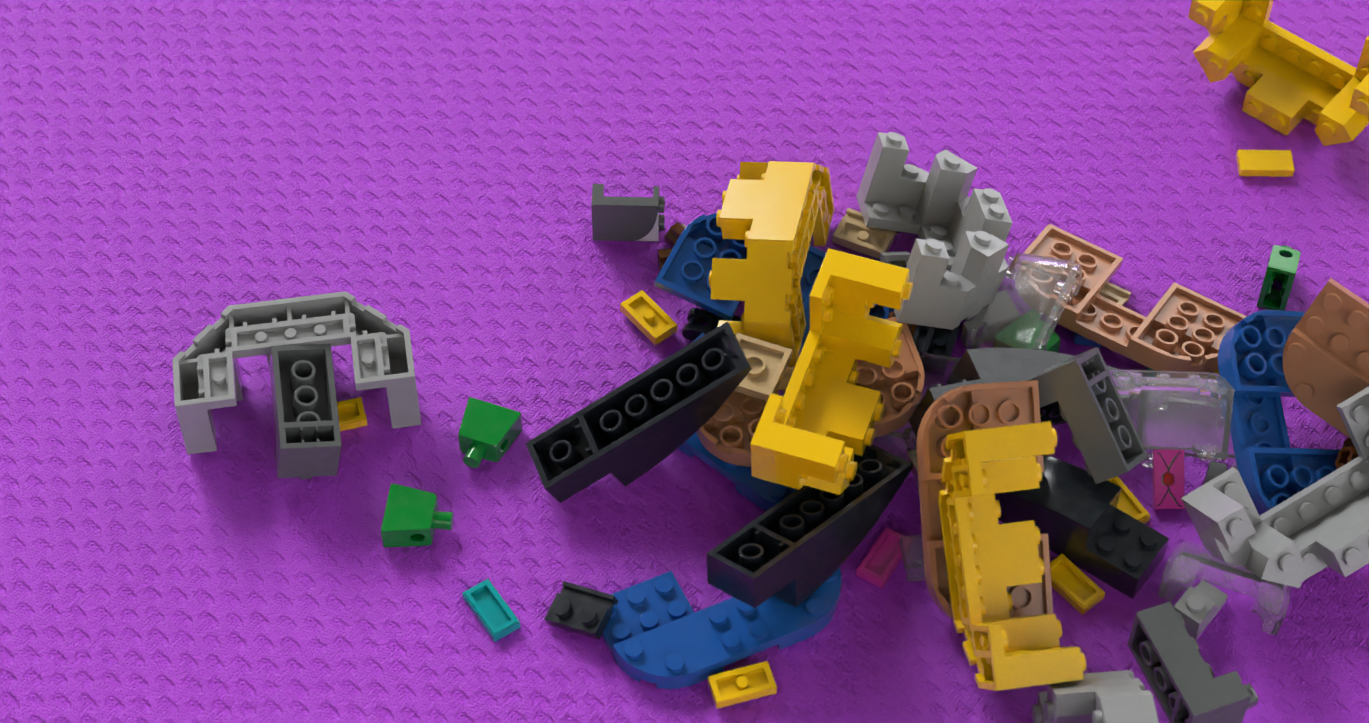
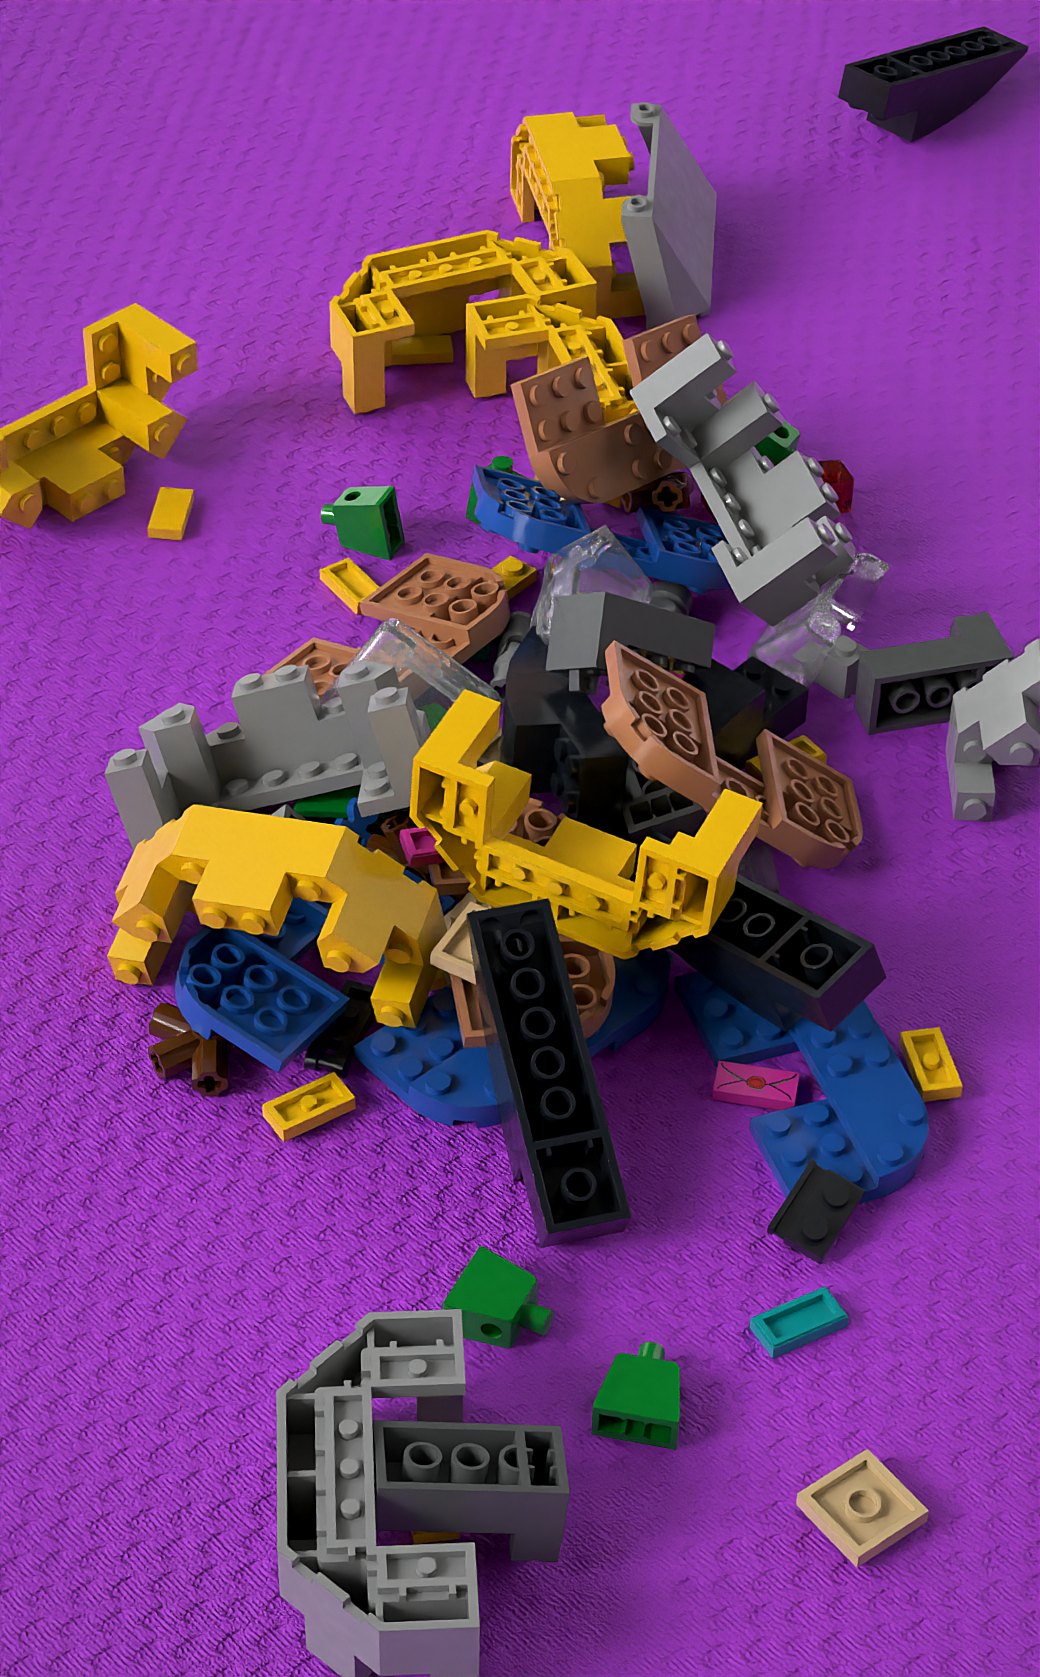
camera: 85 degrees left, 10 degrees down
dark grey panel [591,184,665,242] -> none
yellow brick [938,421,1086,691] -> none
none -> yellow tile [319,558,380,615]
none -> dark pink tile [712,1061,800,1110]
none -> tan plate [796,1449,929,1568]

